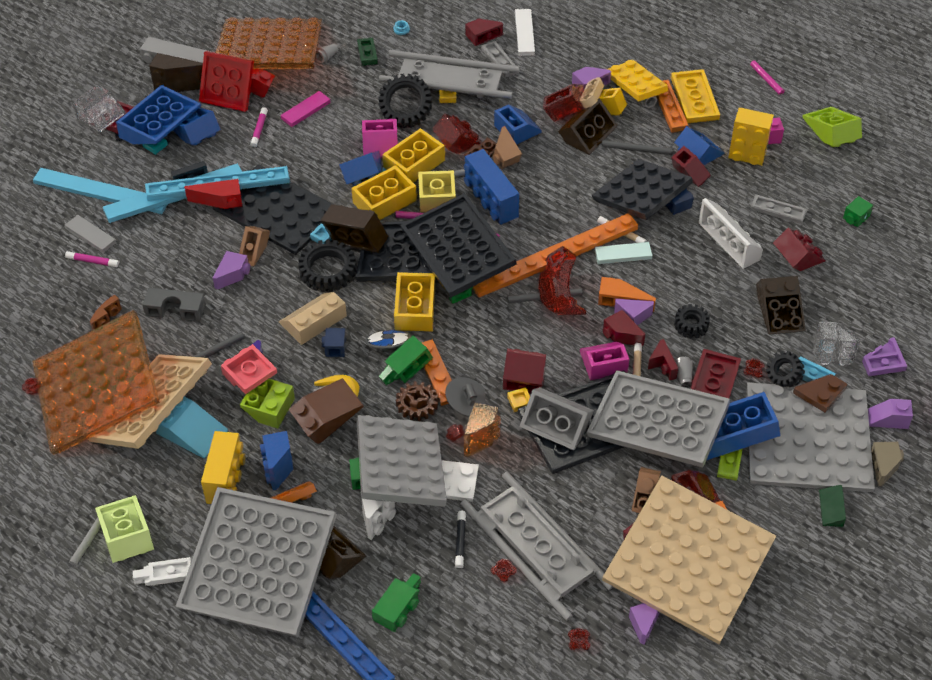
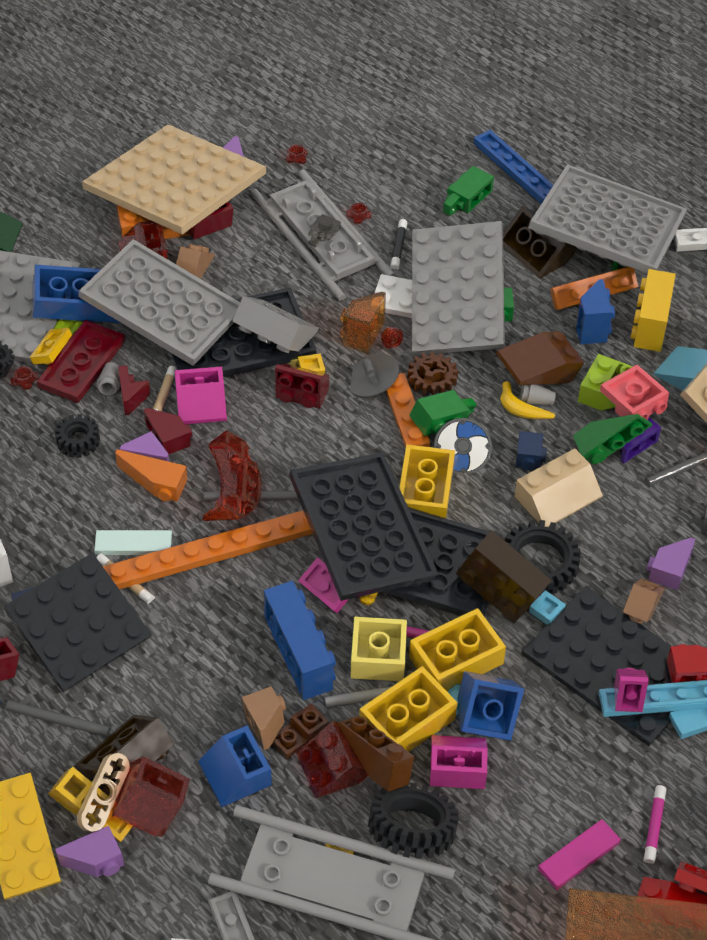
camera: 175 degrees left, 0 degrees up
none -> yellow plate [30,328,72,365]
none -> clear smoke plate [308,214,341,247]
none -> reddish brown slope [339,716,414,792]
none -> green slope [573,414,652,464]
none -> dark pink slope [614,668,648,712]

